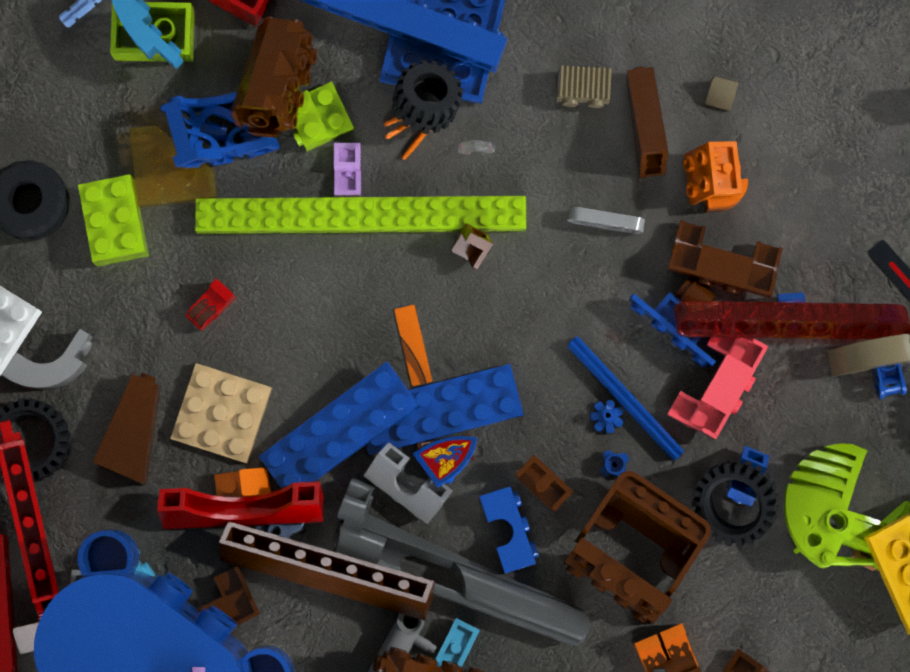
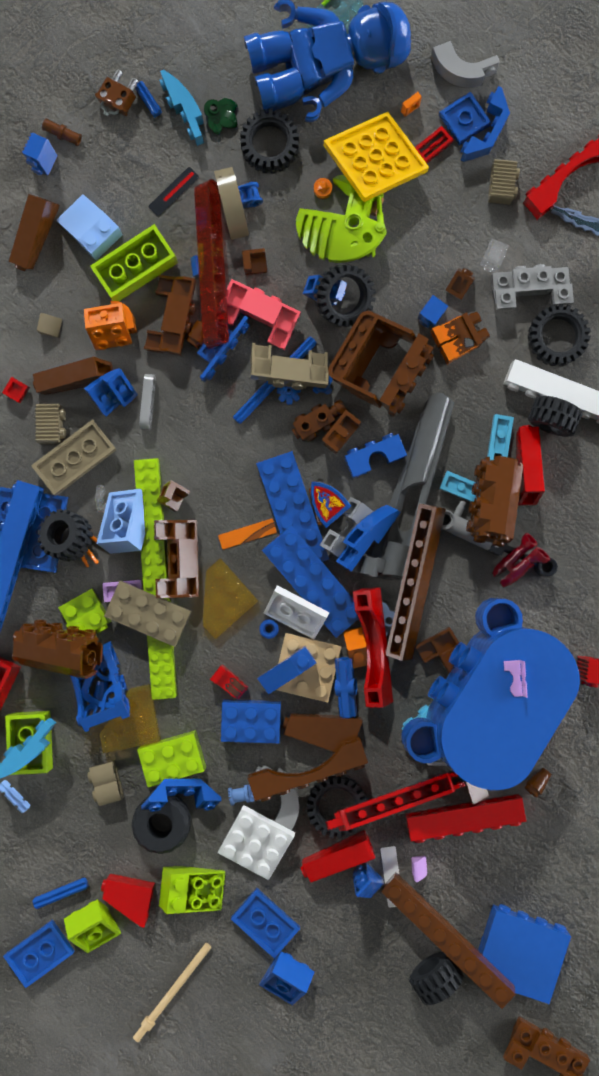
camera: 90 degrees left, 5 degrees up
none -> red plate [2,377,30,403]
none -> reddish brown slope [9,194,60,271]
none -> dark tan plate [31,419,117,497]
none -> light blue slope [56,194,123,261]
none -> blue slope [84,368,138,416]
none -> dark tan brick [88,760,124,806]
none -> lime brick [90,224,178,301]
none -> light blue slope [96,489,145,554]
none -> dark tan plate [104,581,191,647]
none -> blue slope [141,779,222,812]
none -> bracket [154,520,199,598]
none -> clear yellow plate [203,558,258,639]
none -> blue brick [221,699,281,743]
none -> medium blue connector [228,784,260,806]
none -> reddish brown panel [242,248,267,275]
none -> reddish brown arch [248,737,368,802]
none -> dark tan bracket [250,343,329,390]
none -> blue slope [257,646,316,694]
none -> blue plate [260,619,279,639]
none -> white plate [264,586,329,640]
none -> reddish brown brick [292,399,347,442]
none -> orange tile [313,178,332,199]
none -> blue piece [335,657,357,718]
none -> blue slope [336,505,401,572]
none -> blue brick [418,295,448,328]

